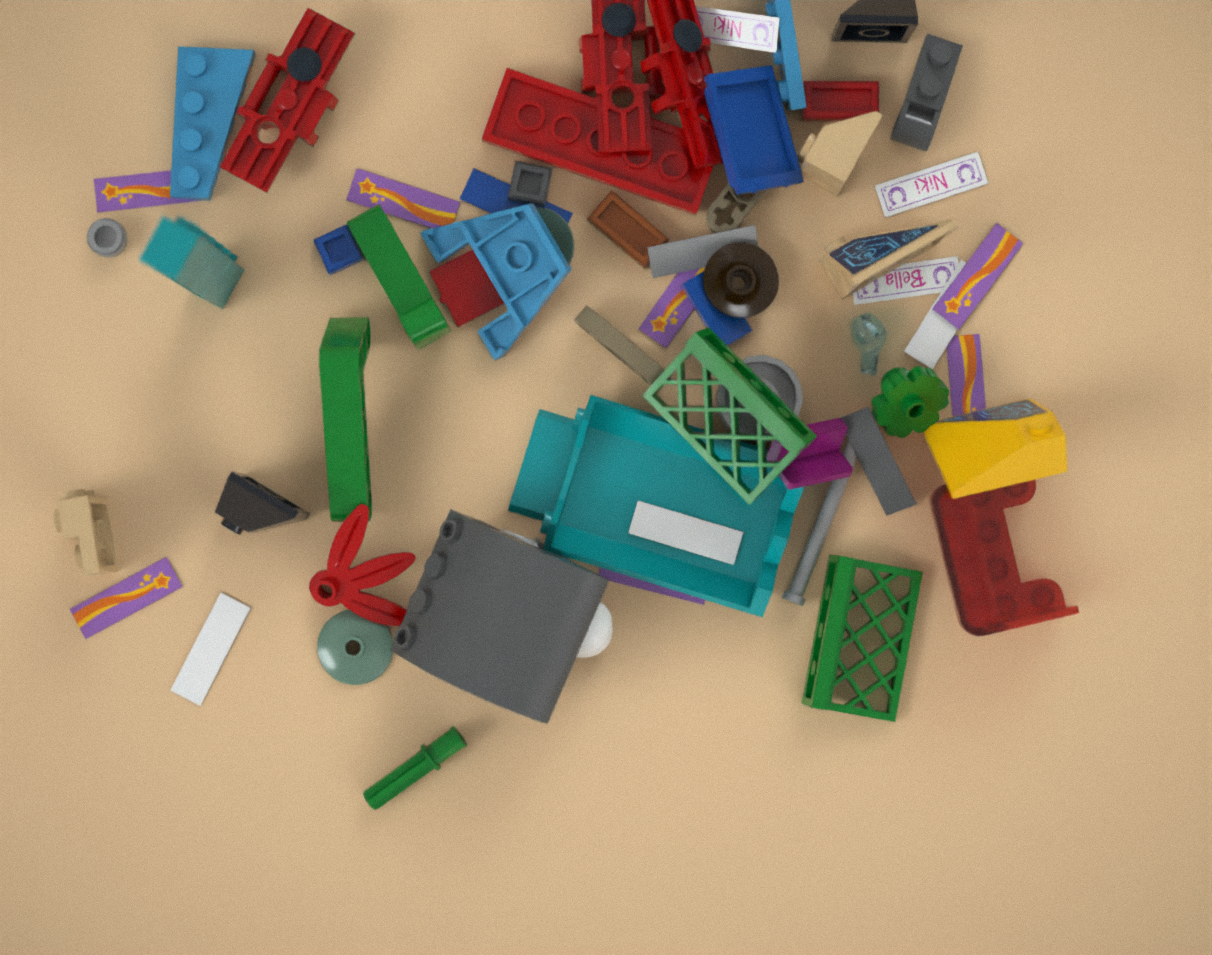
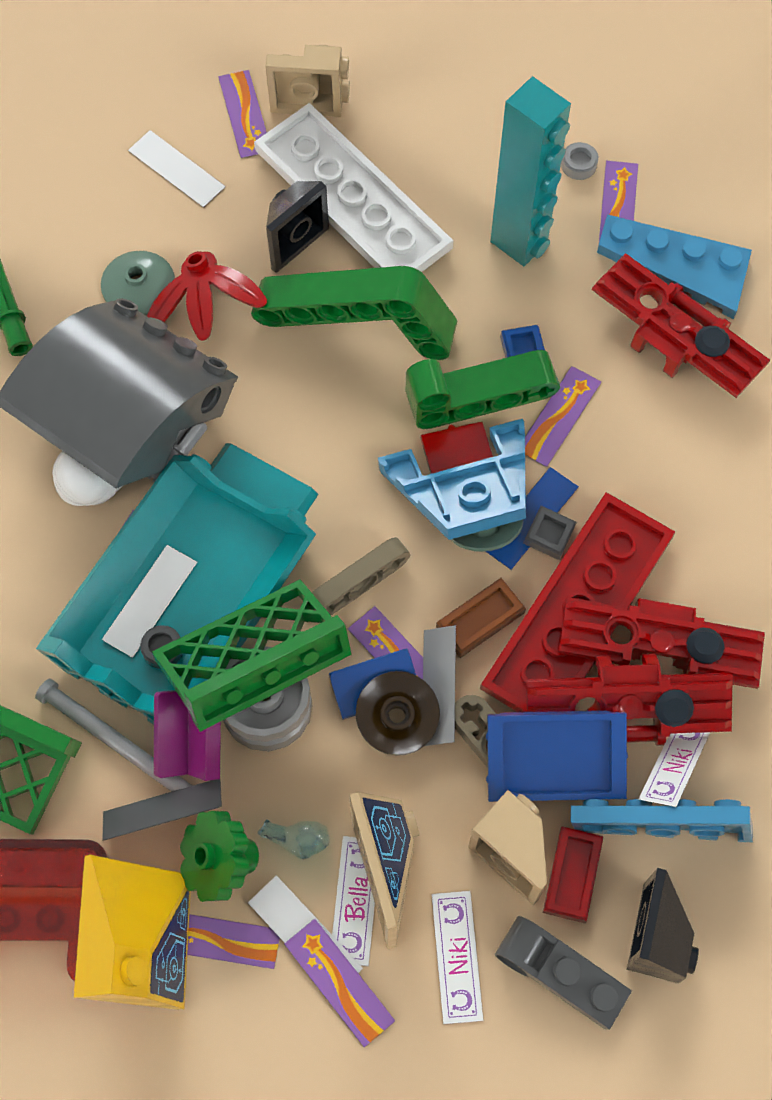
camera: 100 degrees right, 20 degrees down
none -> dark grey tile [140,625,182,669]
none -> white plate [254,103,453,272]

